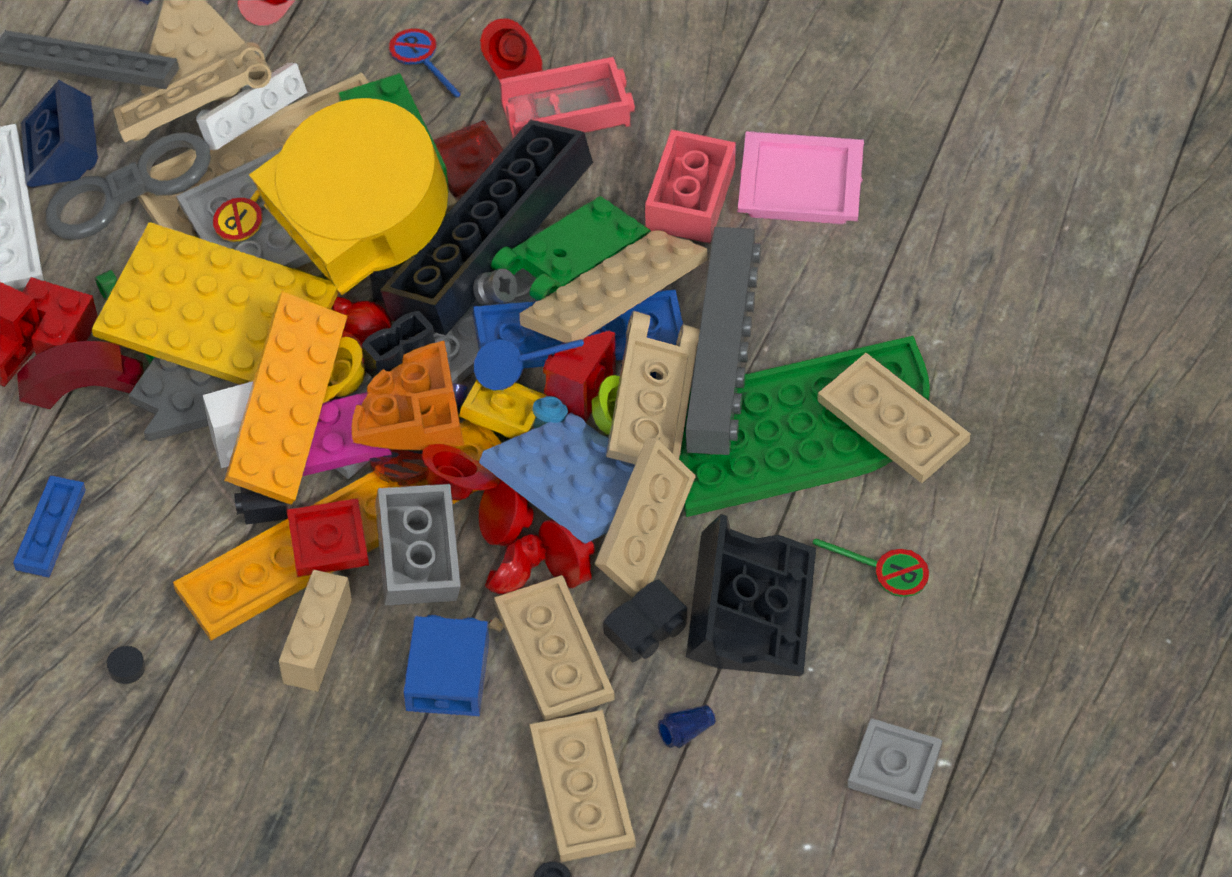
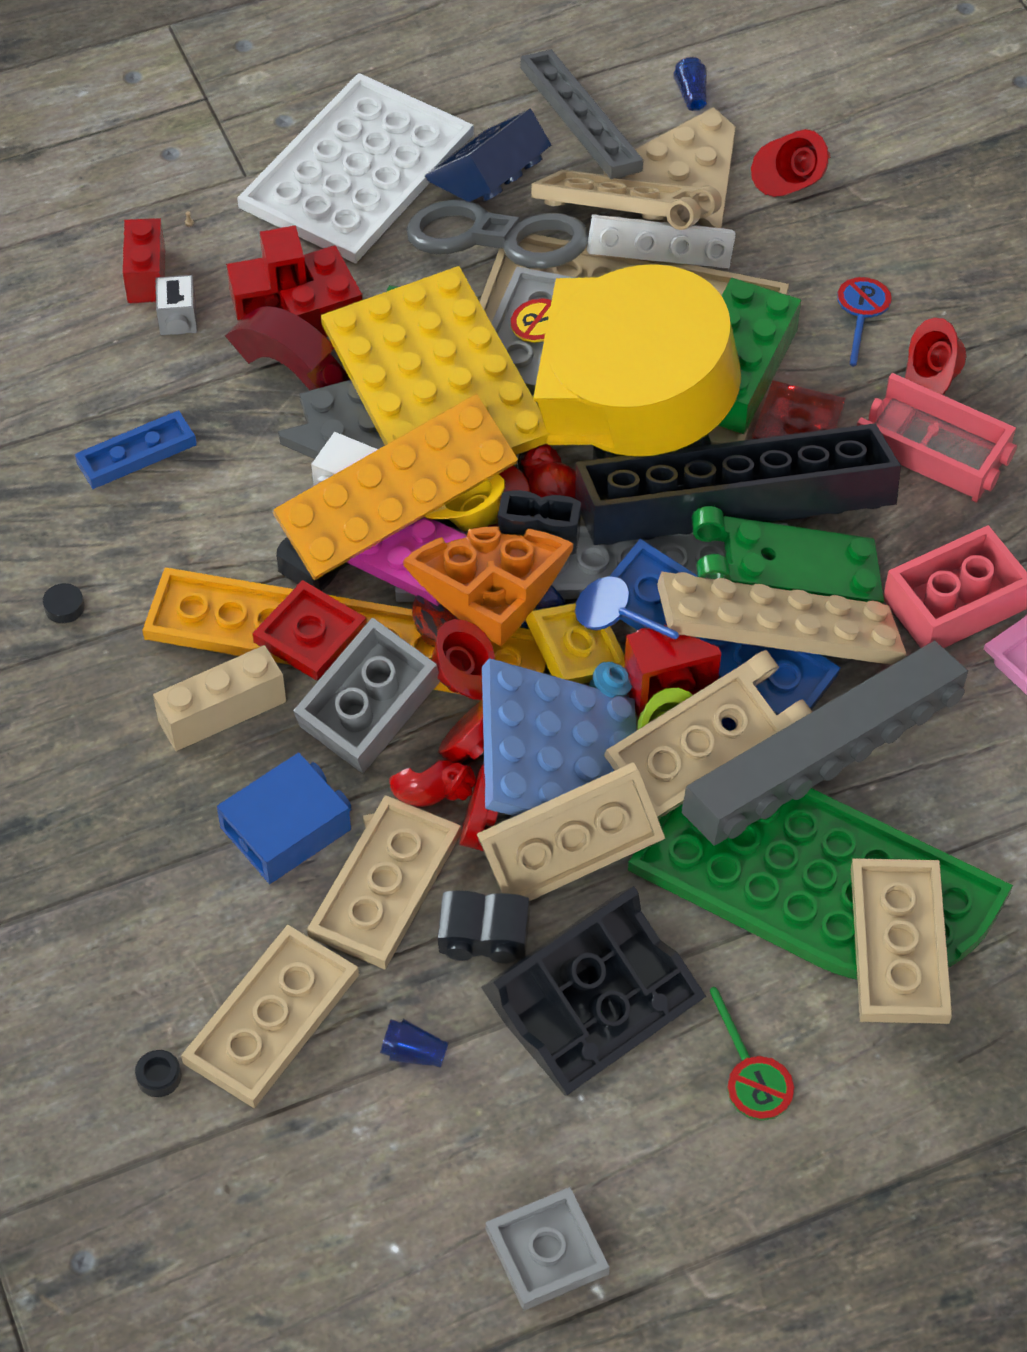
camera: 45 degrees right, 0 degrees up
flat silver wheel [473,269,517,306] -> none

